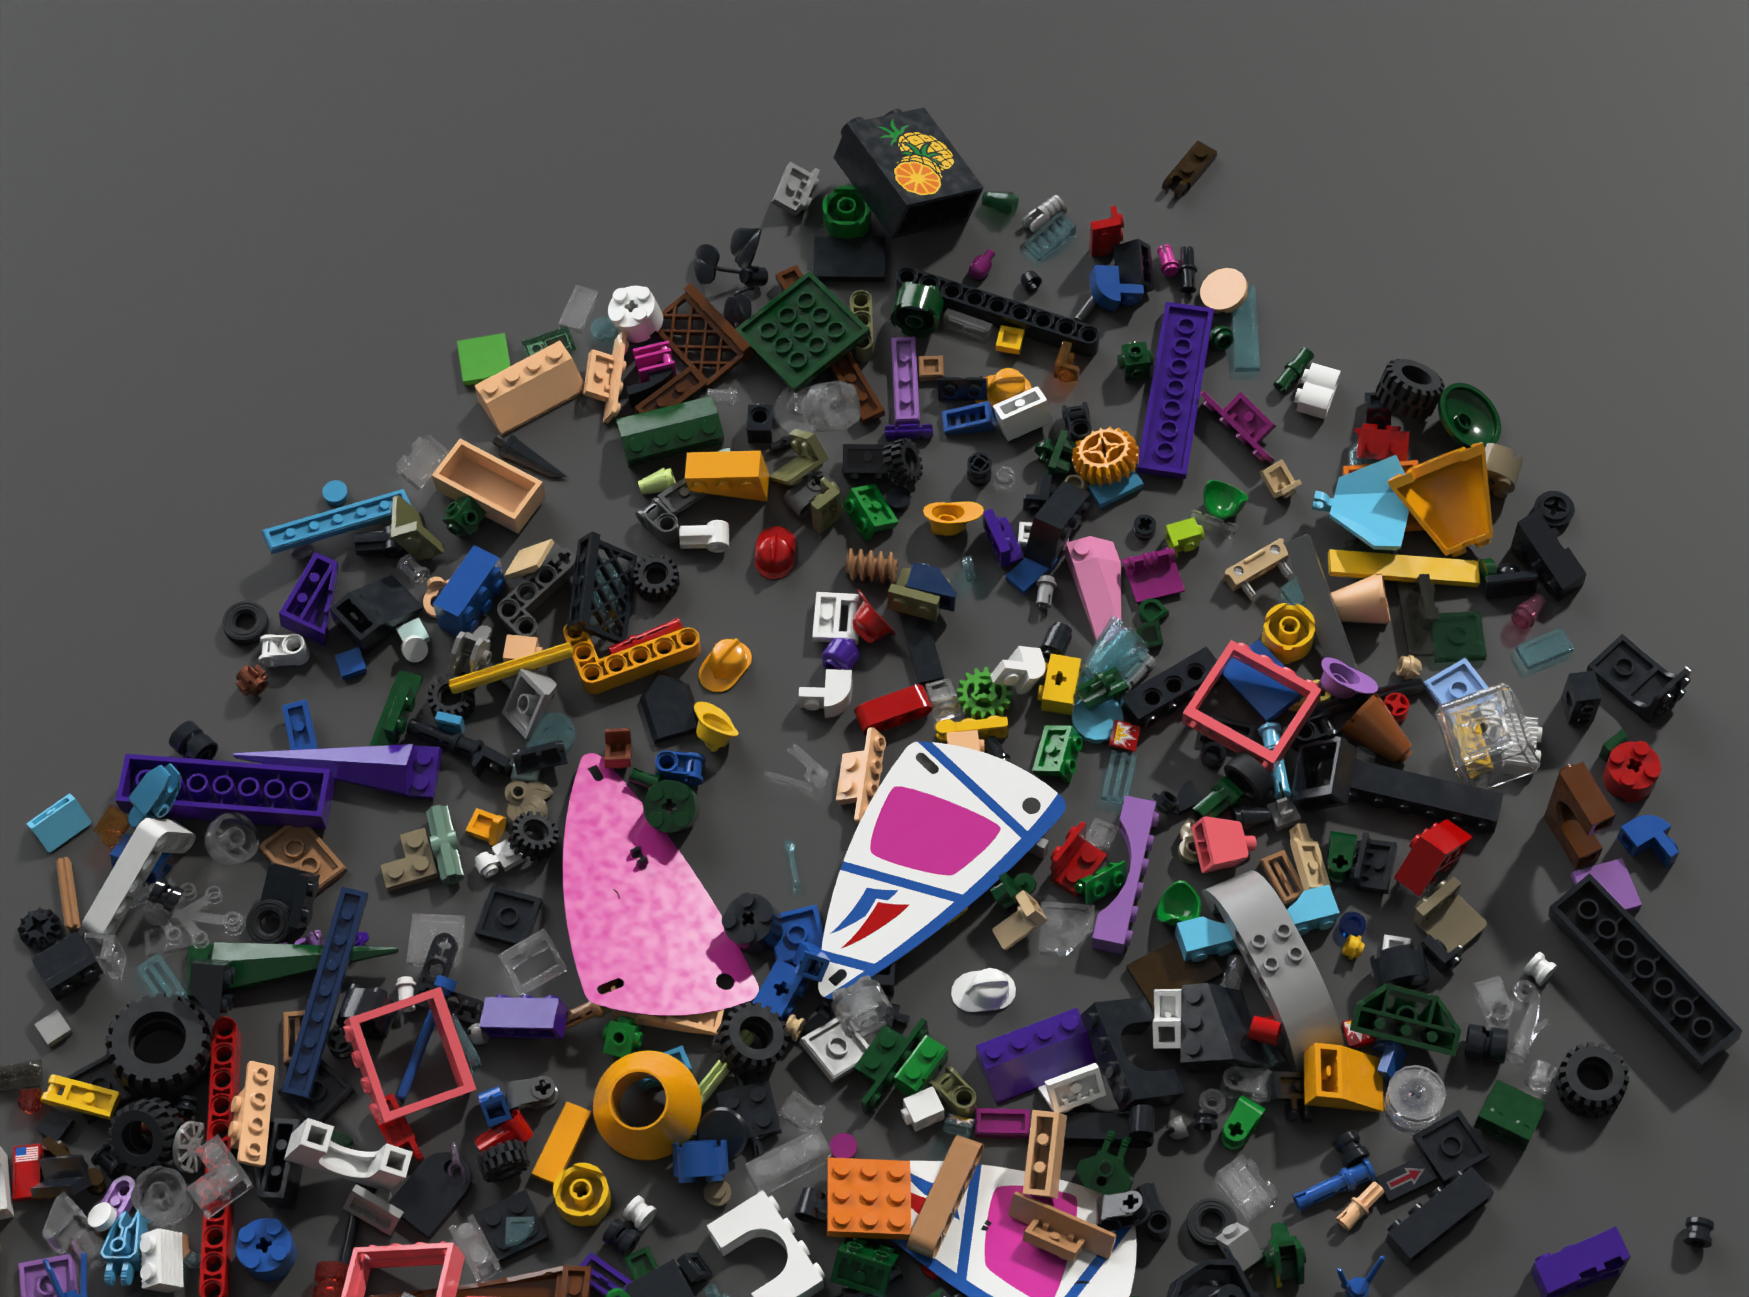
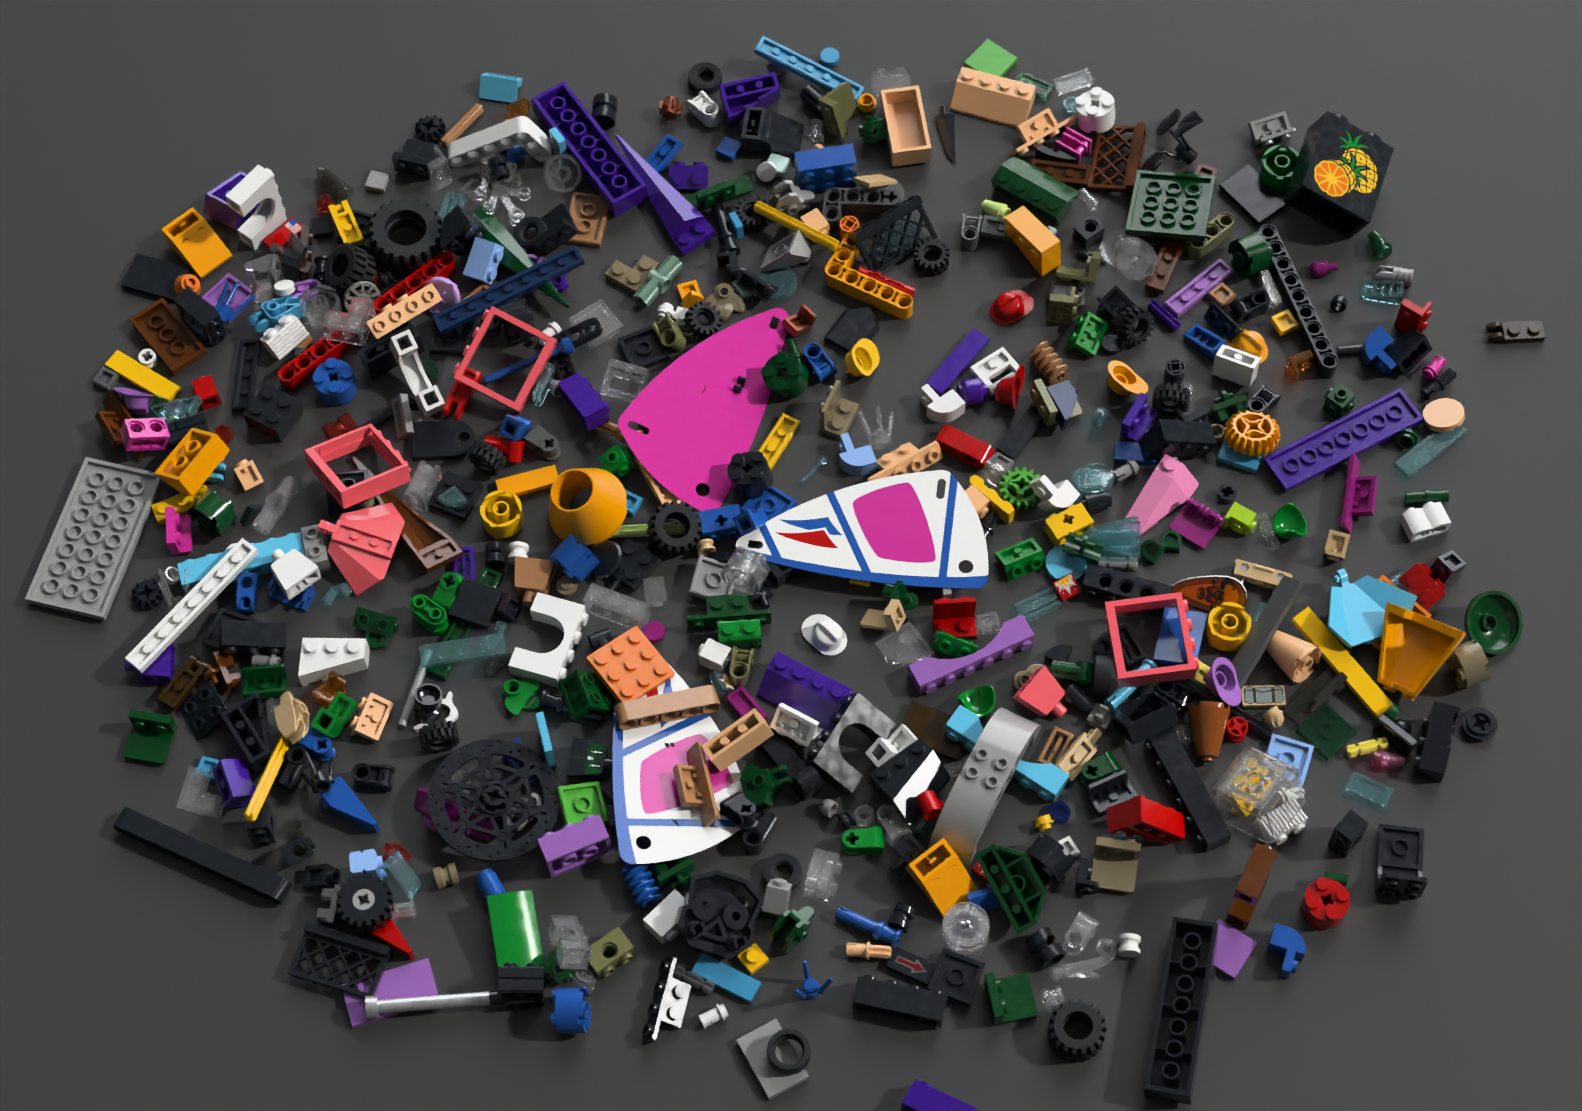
camera: 50 degrees right, 0 degrees up
dark azure hinge [128,763,181,827] -> none
clear purple hand [448,1142,466,1179] -> none
white piece [679,520,729,553] -> none
light orange piece [699,638,752,692] -> none
black plate [1152,790,1179,815] -> none
black tyre [1375,359,1445,420] -> none
none -> lavender tile [423,277,461,314]
none -> light blue brick [463,237,504,285]
none -> medium nougat torso [515,556,557,607]
none -> medium azure tile [549,127,568,166]
none -> olive piece [652,312,686,351]
none -> dark purple bracket [669,162,709,190]
none -> yellow tile [758,413,801,470]
none -> dark tan bracket [818,380,859,439]
none -> light blue brick [838,432,877,476]
none -> orange wheel [840,216,859,240]
none -> light orange plate [857,93,876,112]
none -> dark purple tile [926,328,990,396]
none -> clear light blue tile [1073,463,1114,493]
none -> black tyre [1152,383,1190,416]
none -> shield [1170,575,1247,613]
none -> black piece [1229,289,1269,324]
none -> tile [1241,685,1286,709]
none -> light yellow axle [1345,737,1389,758]

